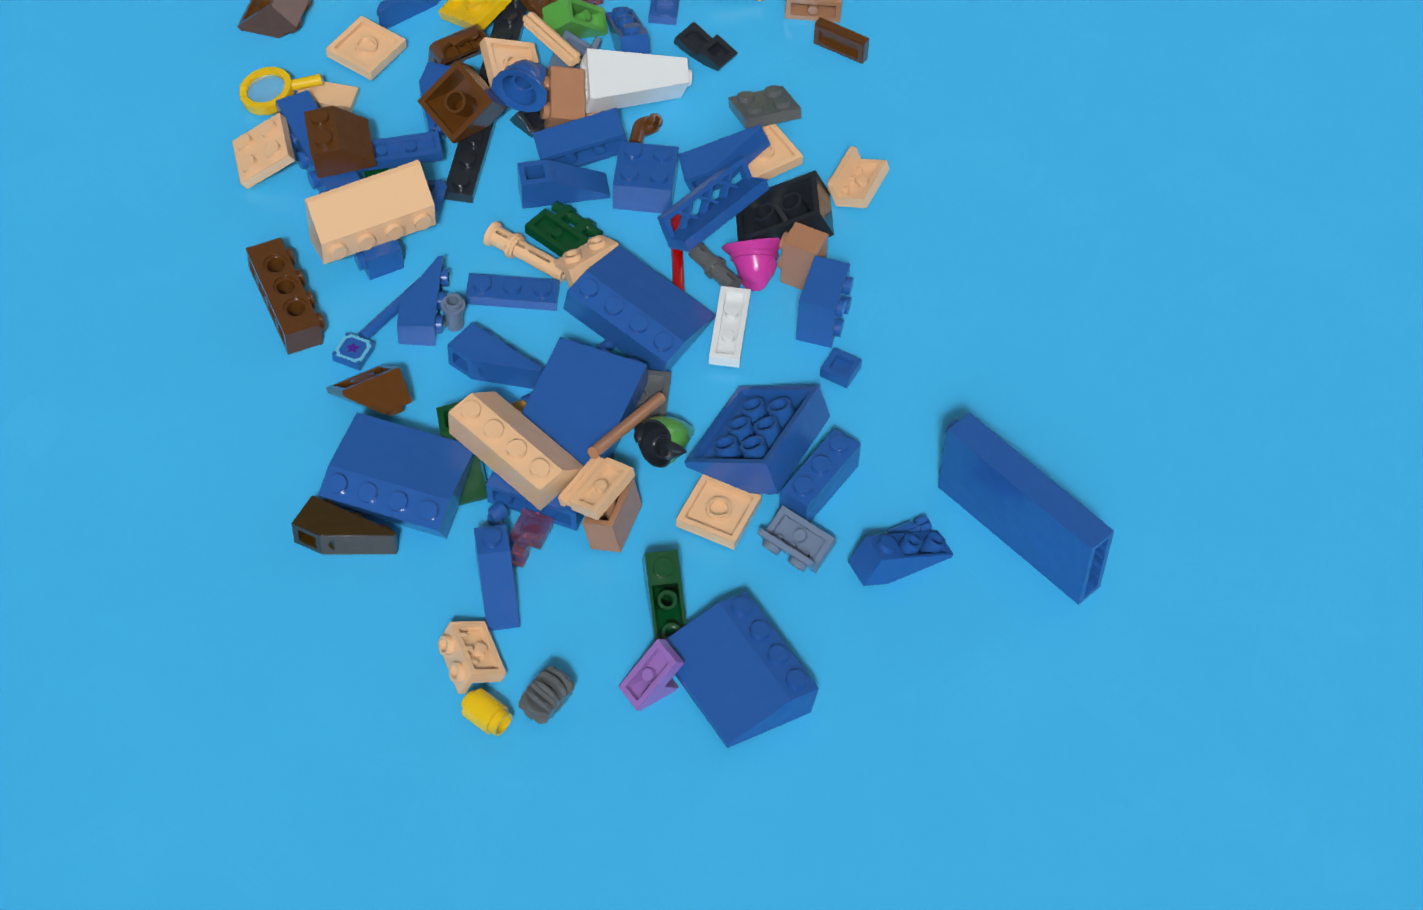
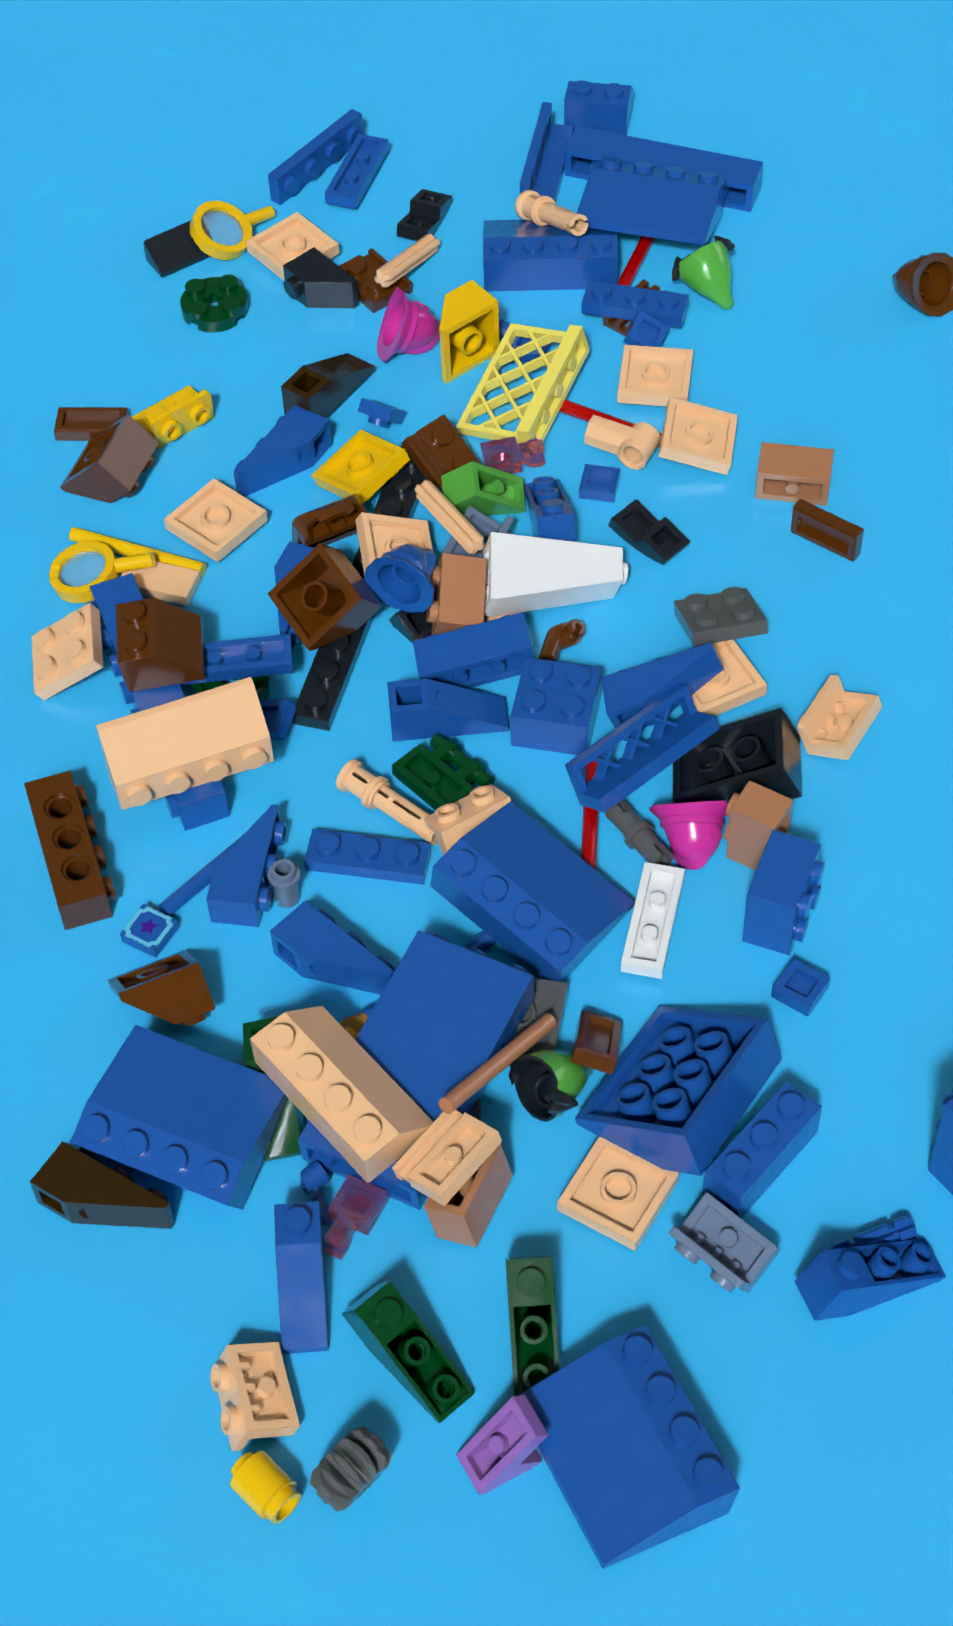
camera: 10 degrees right, 0 degrees up
none -> yellow bar [69,527,207,577]
none -> dark green slope [341,1281,475,1423]
none -> reddish brown tile [570,1010,622,1075]

